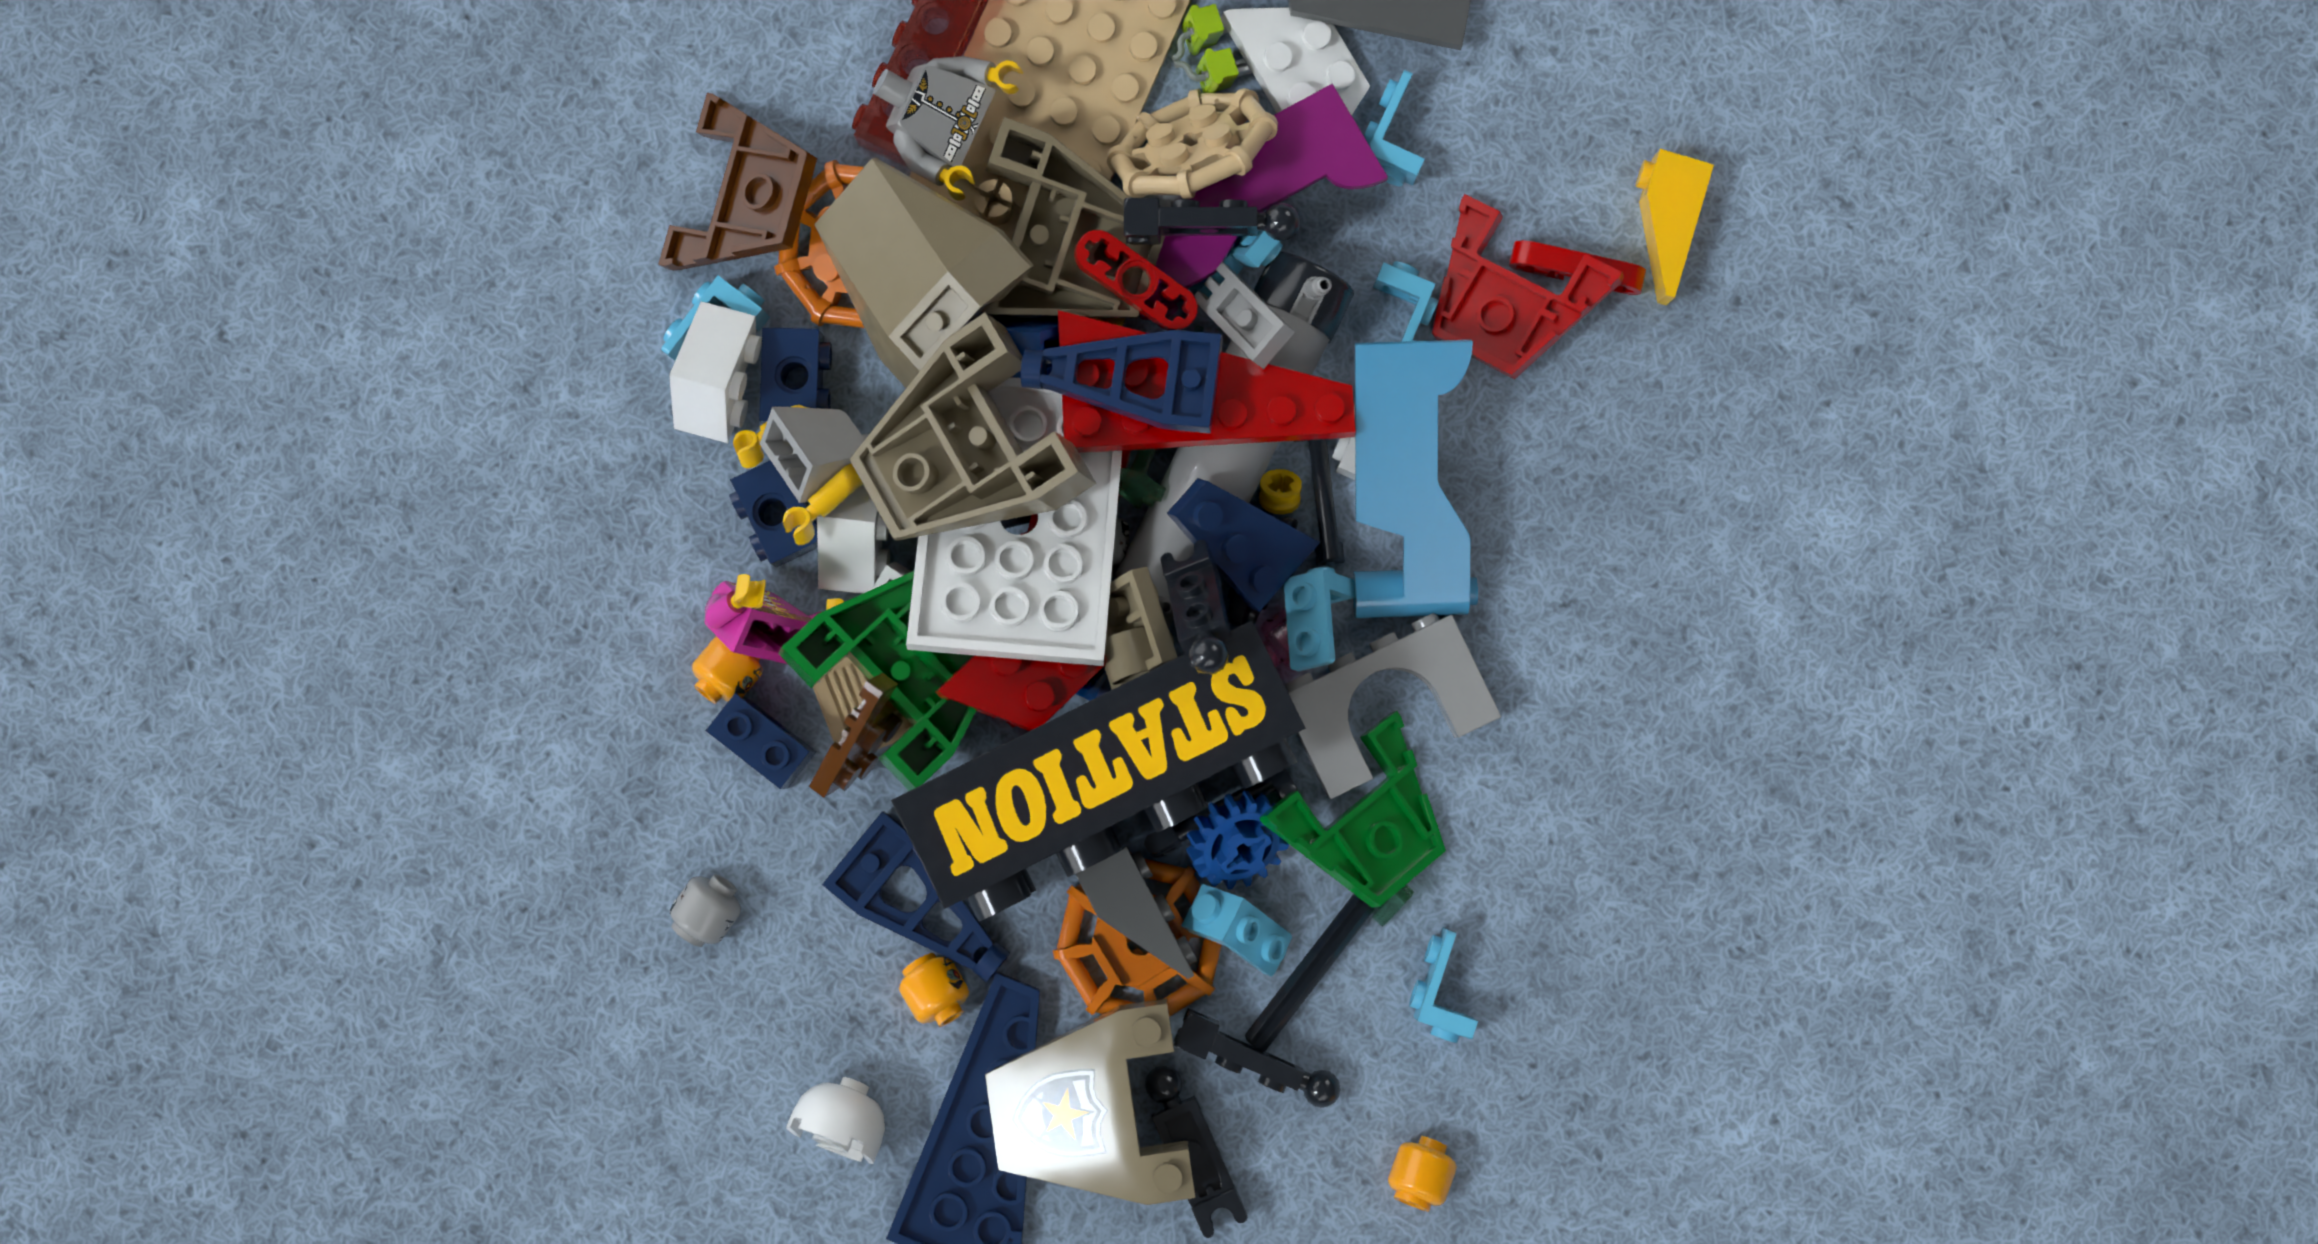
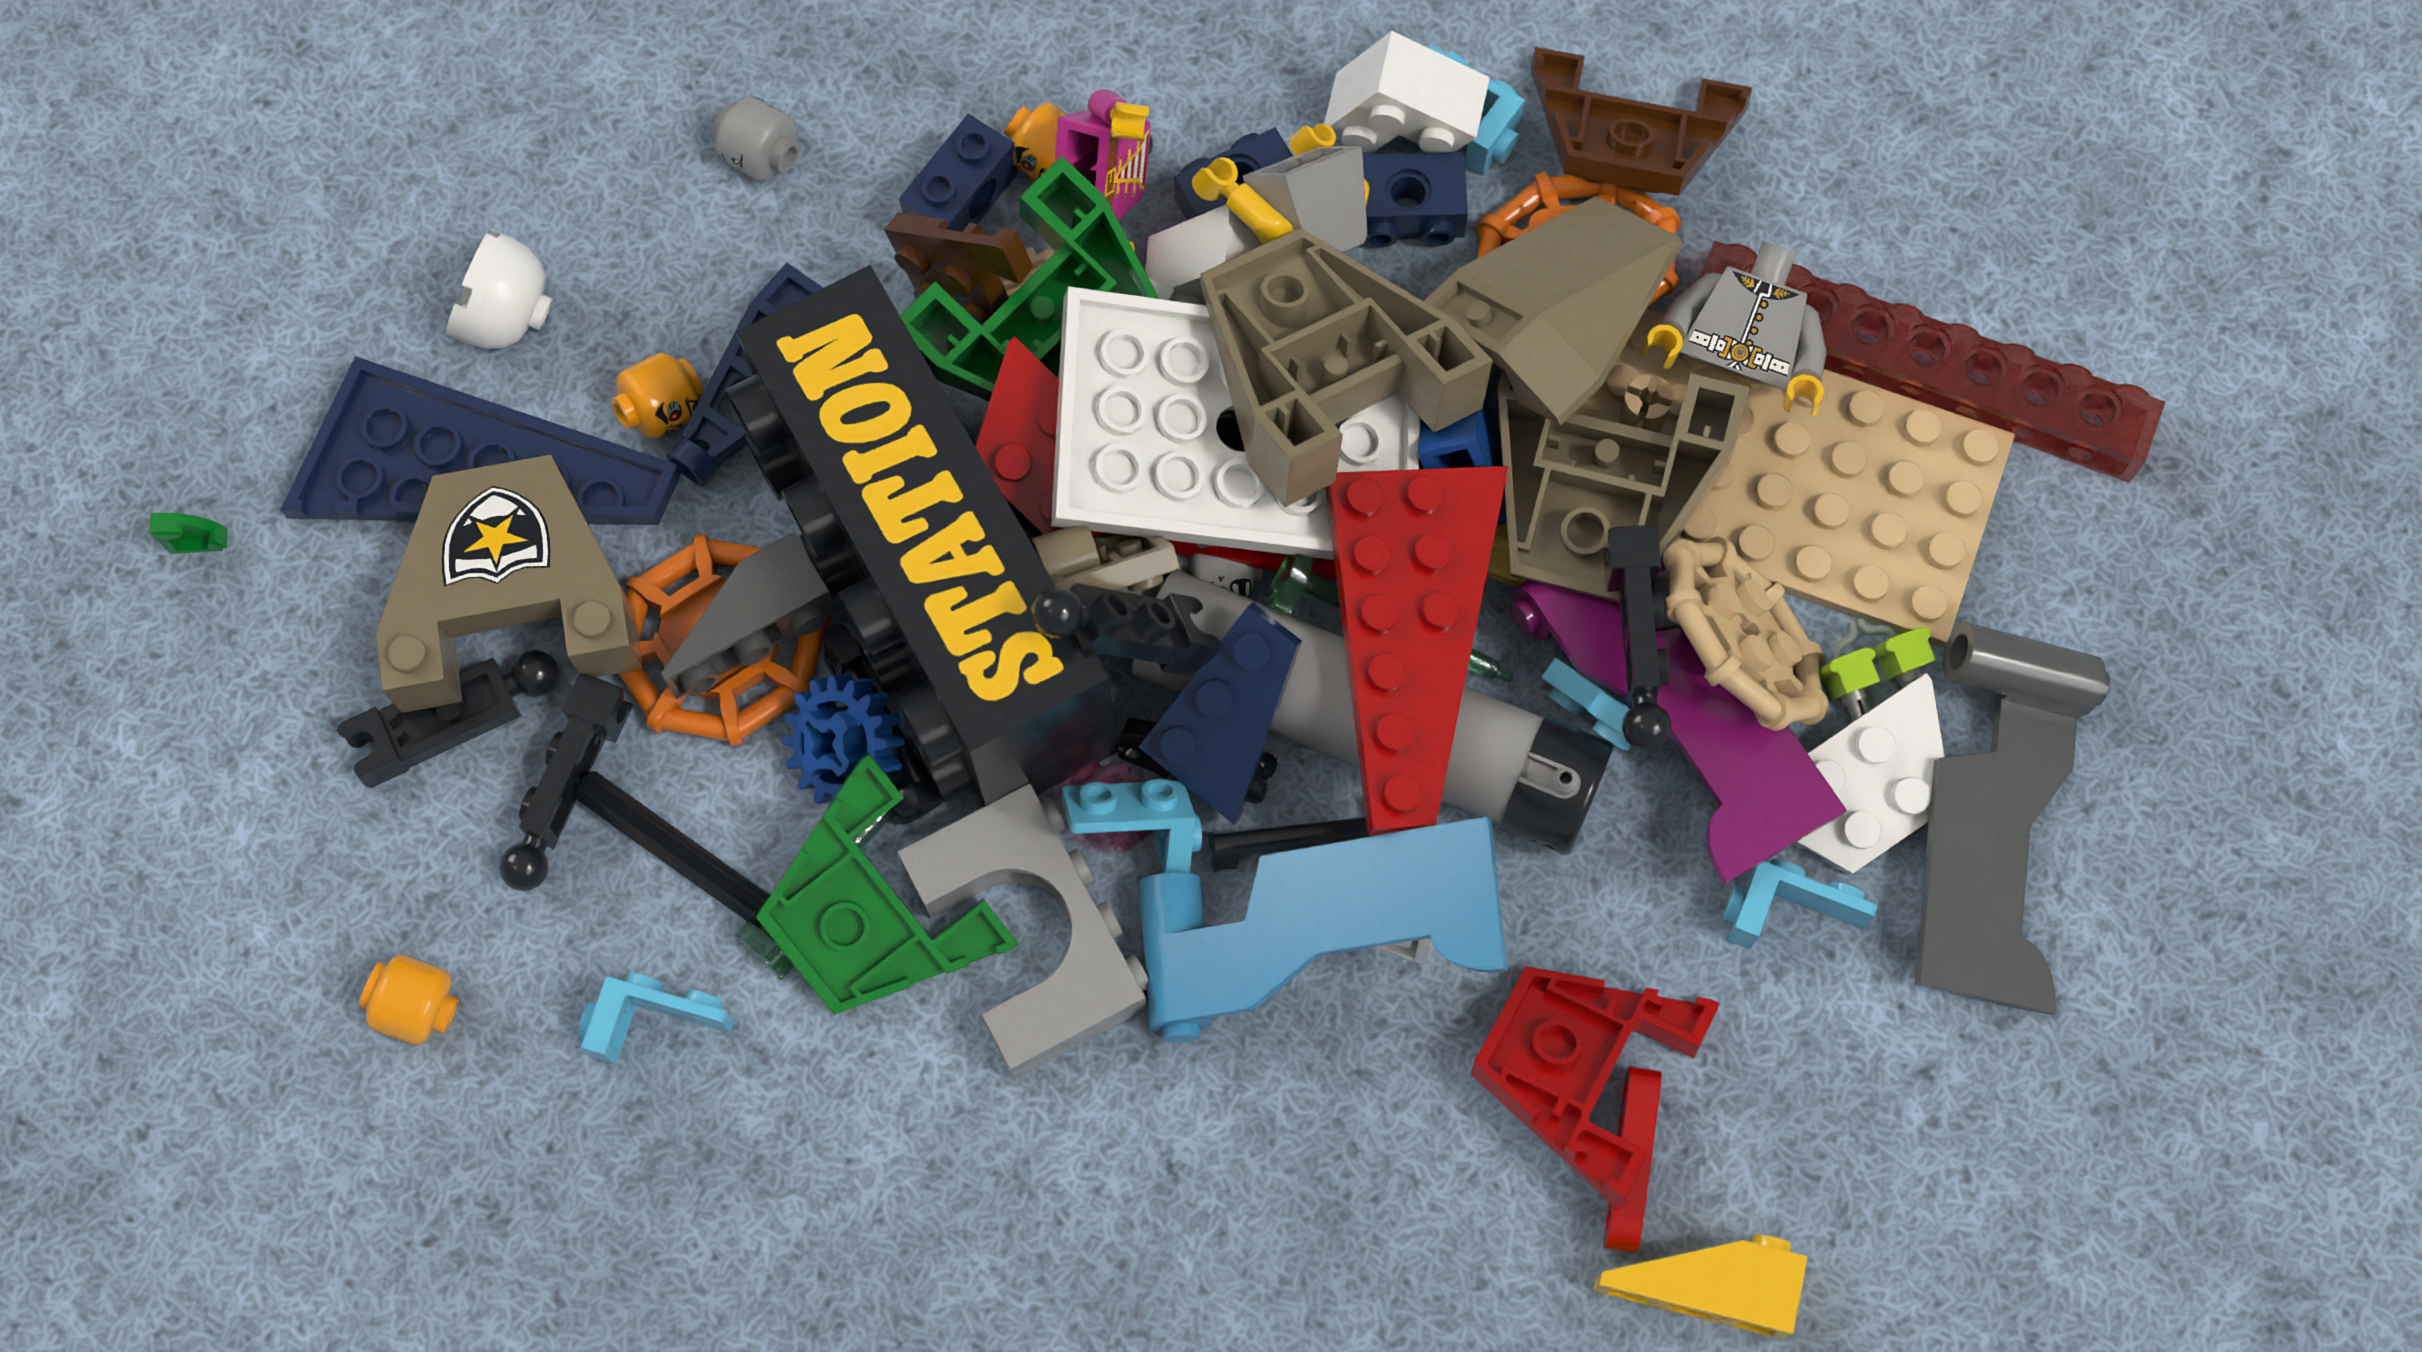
camera: 90 degrees right, 15 degrees down
dark blue plate [1021,330,1223,433] -> none
red beam [1074,230,1197,331] -> none
medium azure bracket [1181,884,1292,976] -> none
light grey hinge [1194,262,1295,369] -> none
yellow bush [1259,469,1302,514] -> none
medium azure bracket [1373,261,1438,342] -> none

